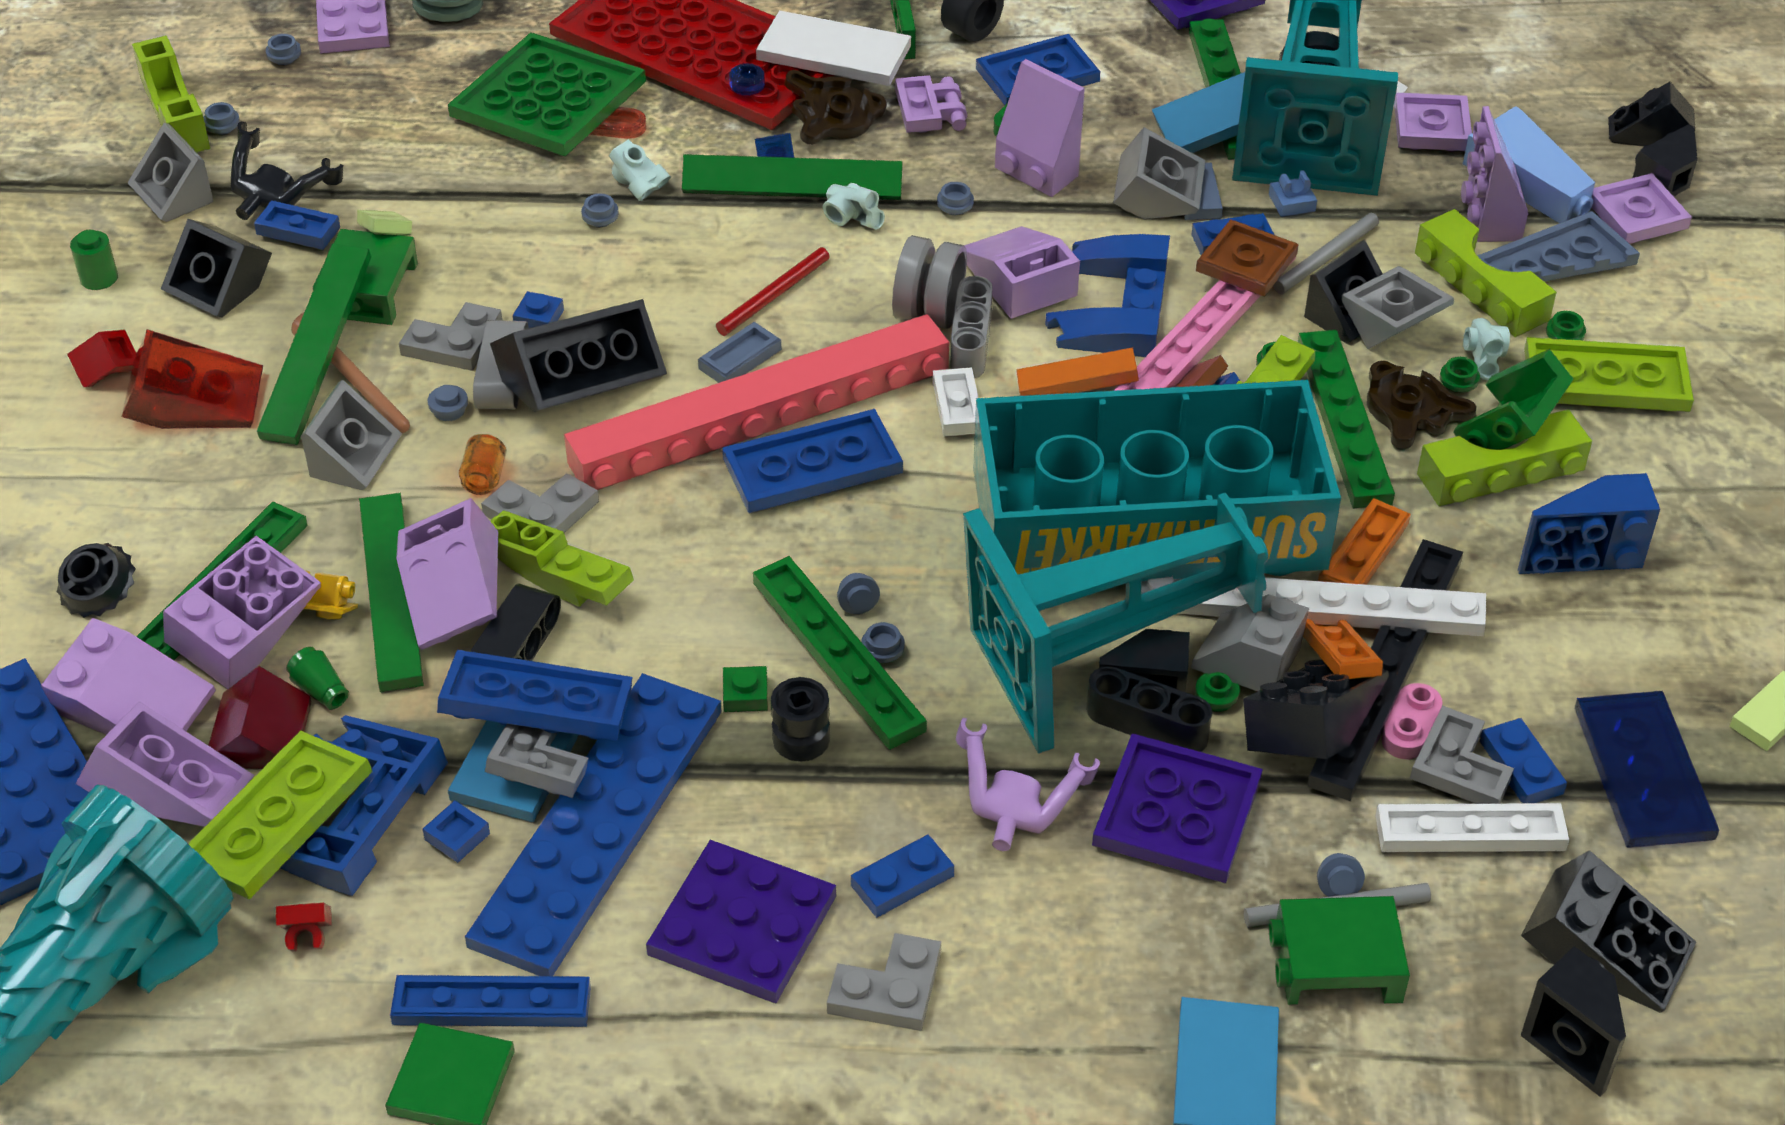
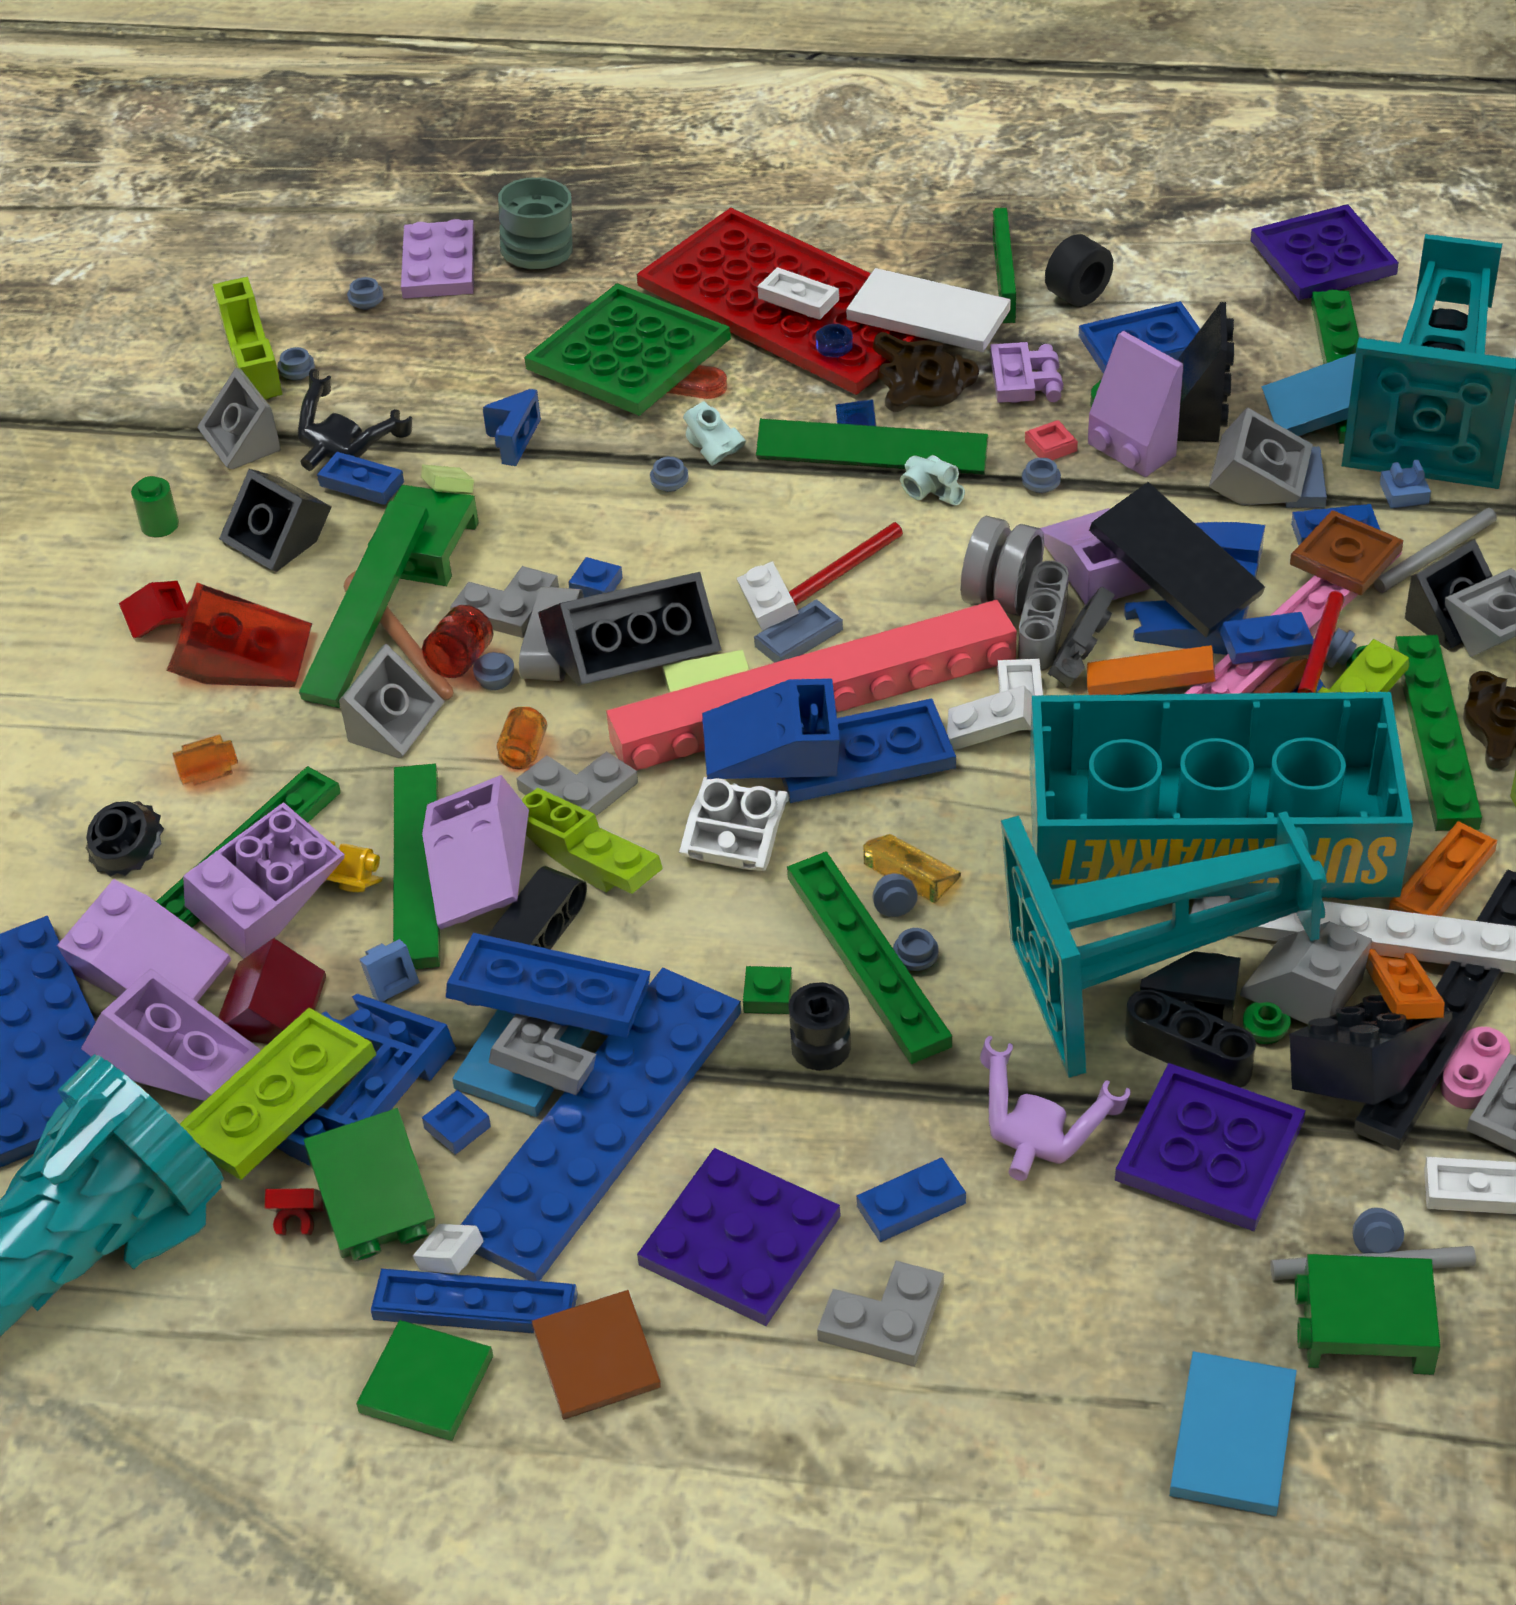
camera: 10 degrees right, 0 degrees up
green cone [286,647,349,710] -> none
none -> clear orange brick [172,734,238,786]
none -> green panel [304,1108,435,1261]
none -> medium blue tile [359,939,420,1002]
none -> white plate [413,1224,484,1274]
none -> clear red wheel [422,605,494,678]
none -> blue slope [483,389,541,466]
none -> dark orange tile [531,1290,661,1420]
none -> yellowish green tile [662,650,749,693]
none -> white slope [679,777,790,871]
none -> blue slope [702,678,840,779]
none -> white plate [737,561,799,631]
none -> white plate [757,267,839,320]
none -> clear yellow slope [863,834,961,904]
none -> white plate [947,685,1032,750]
none -> coral tile [1025,420,1078,460]
none -> dark grey hinge [1048,587,1115,688]
none -> black tile [1089,482,1265,637]
none -> black slope [1177,302,1234,442]
none -> blue plate [1219,612,1314,664]
none -> red bar [1297,591,1344,693]
none -> sand blue plate [1326,627,1357,668]

